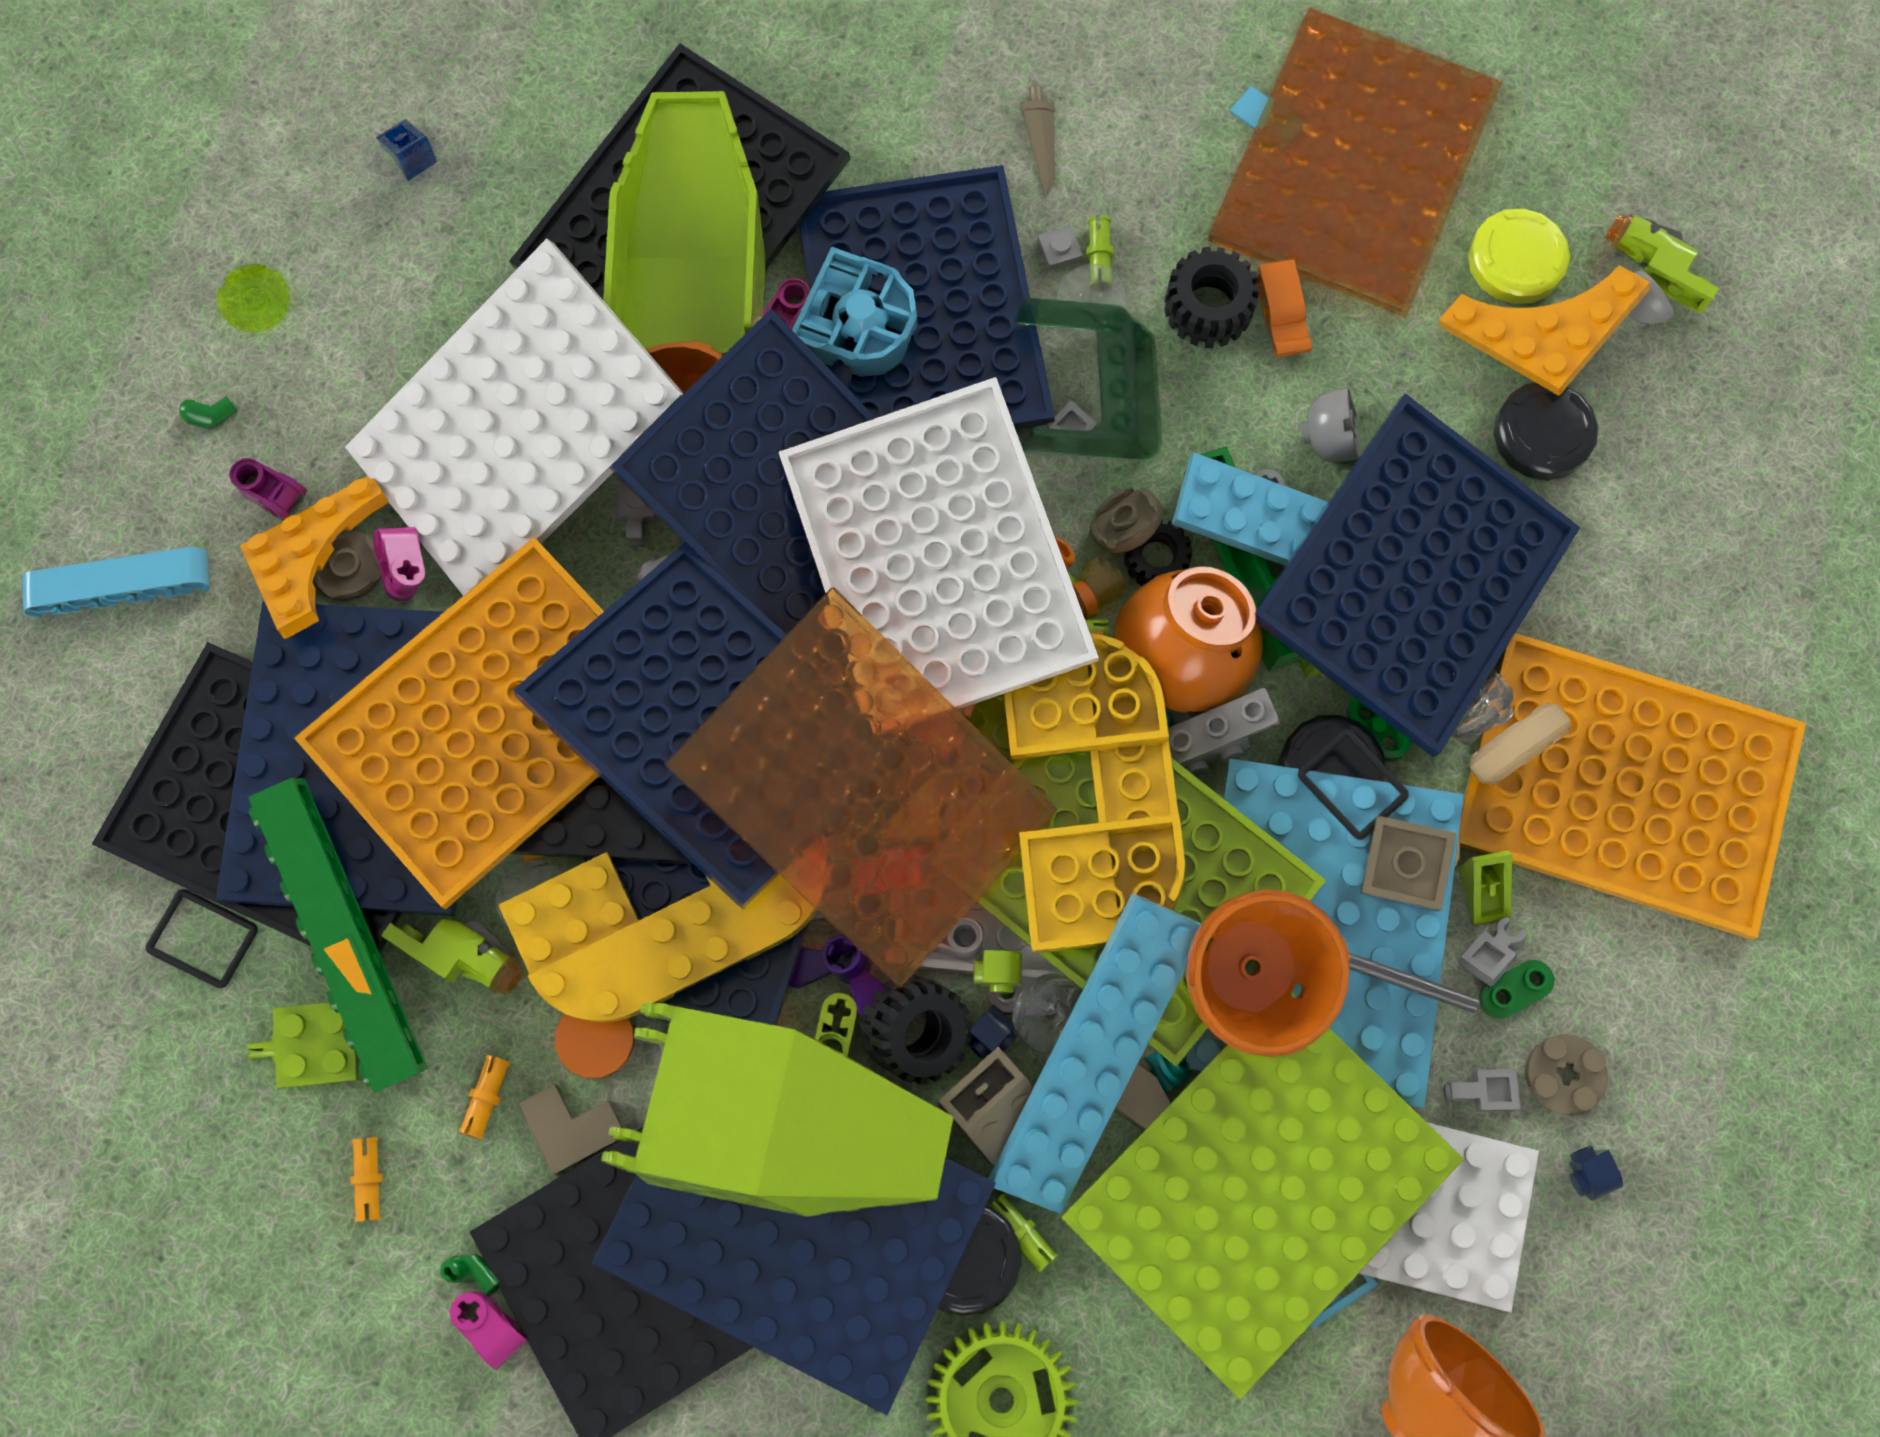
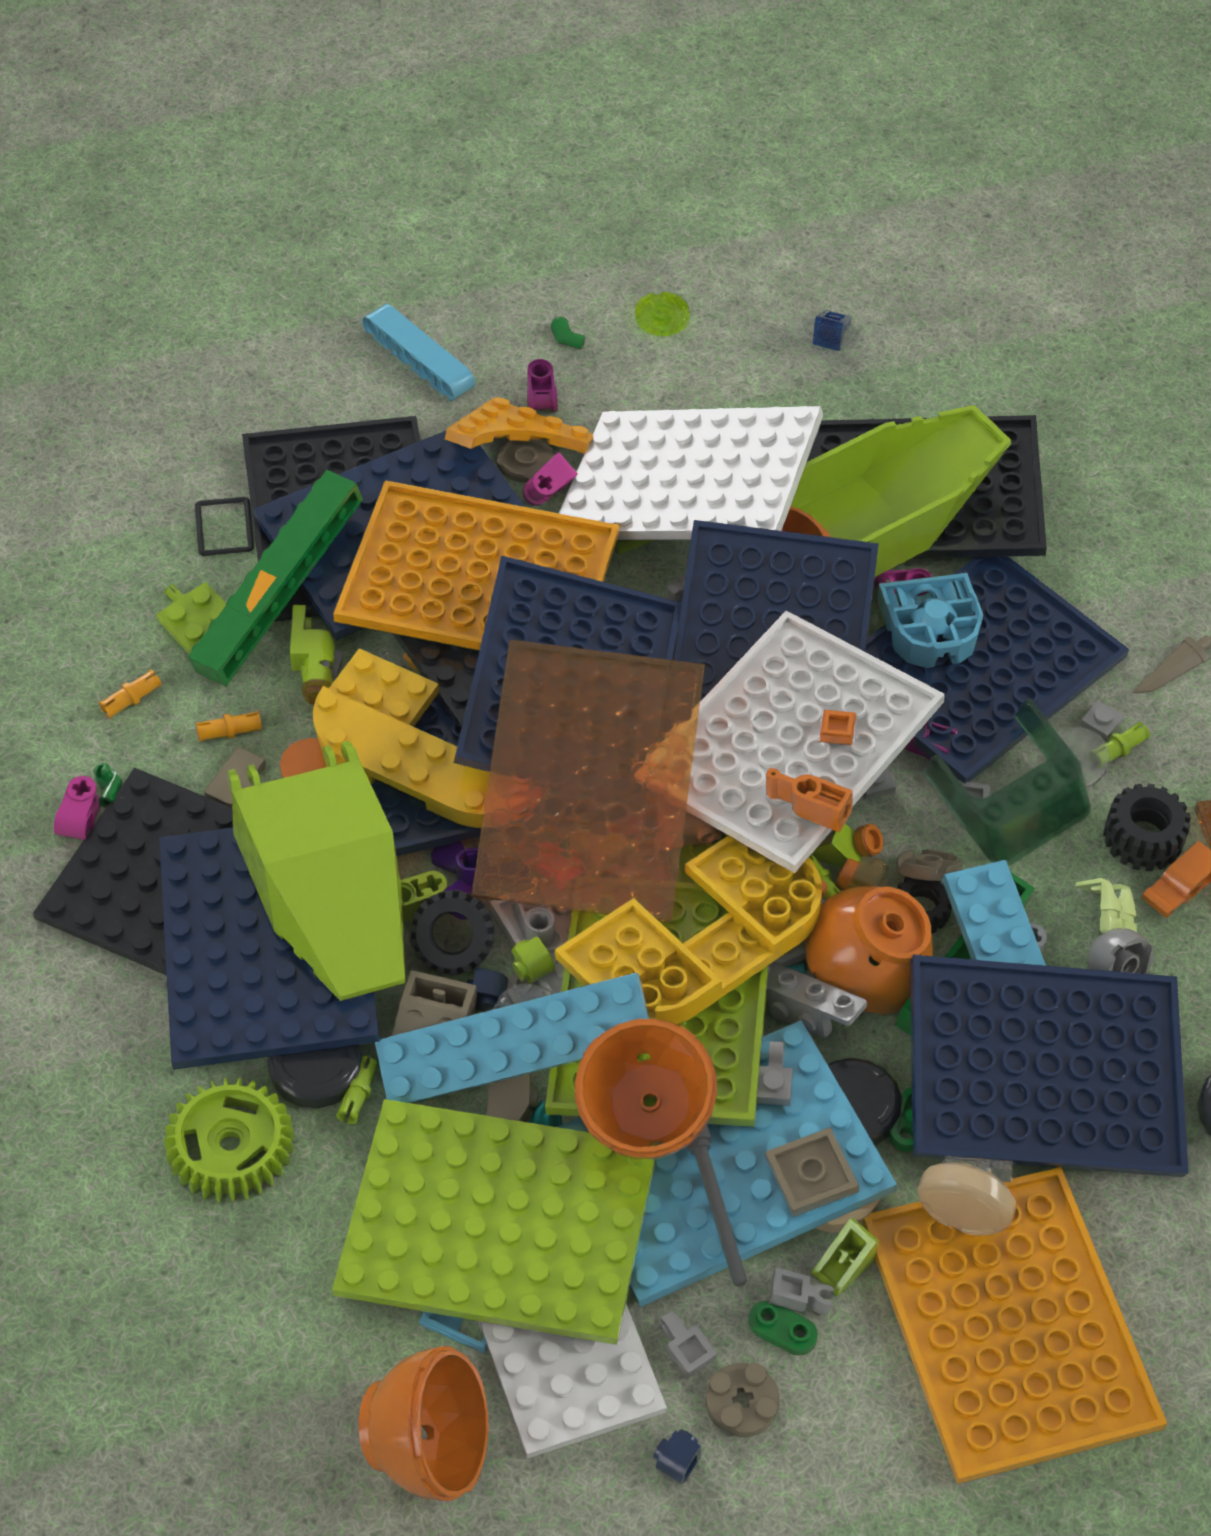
camera: 55 degrees right, 20 degrees down
black piece [1298,729,1409,840] -> none
none -> light grey plate [757,1041,793,1106]
none -> orange piece [766,768,853,832]
none -> orange tile [820,710,856,745]
none -> yellowish green piece [1076,878,1137,933]

